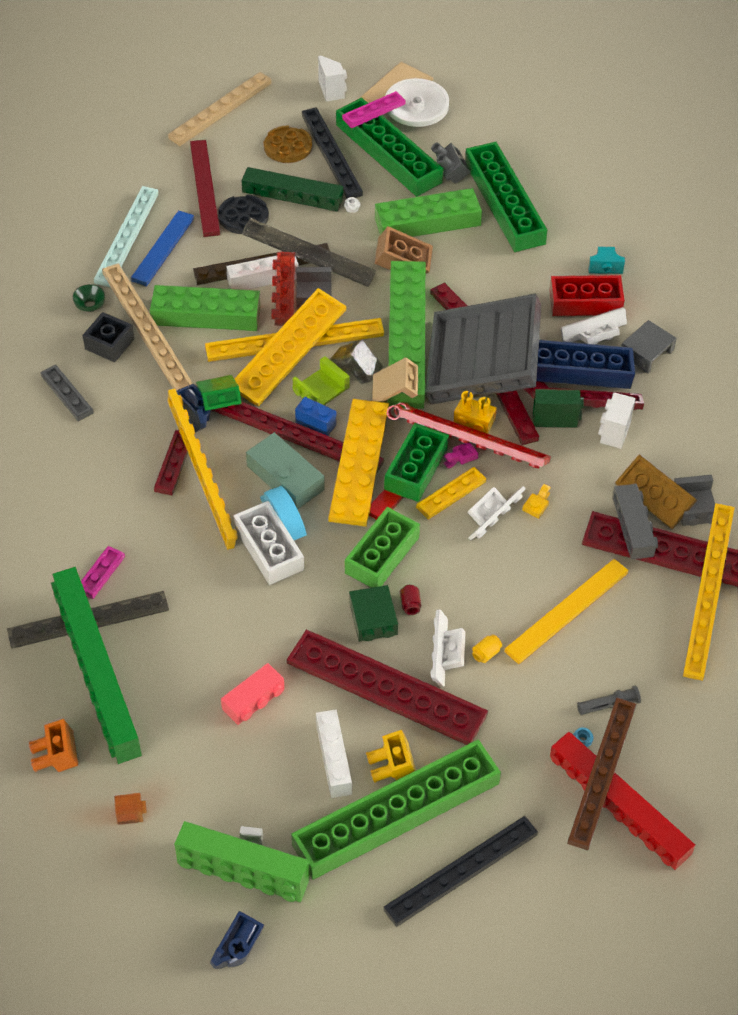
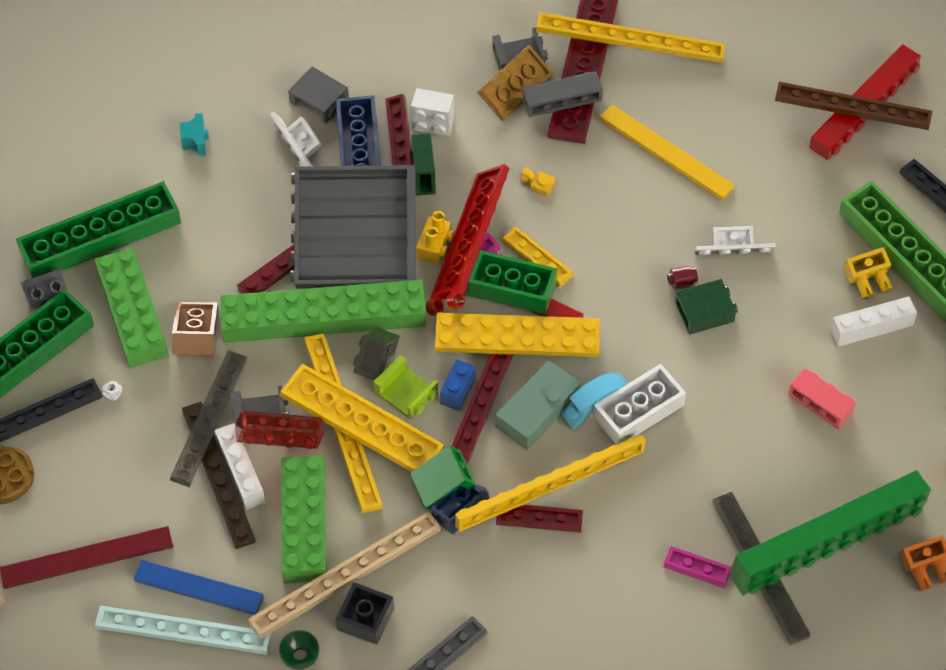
camera: 95 degrees left, 5 degrees up
black tile [218,194,269,234] -> none
dark green brick [241,167,343,212] -> none
dark red plate [287,629,488,745] -> none
bright green brick [345,507,420,588] -> none
tan panel [372,358,418,403] -> none
white bracket [467,486,526,541] -> none
yellow brick [472,634,502,663] -> none
dark red plate [496,390,540,445] -> none
red brick [549,275,625,316] -> none
medium azure plate [573,727,594,747] -> none
dark grey pin [577,685,641,715] -> none

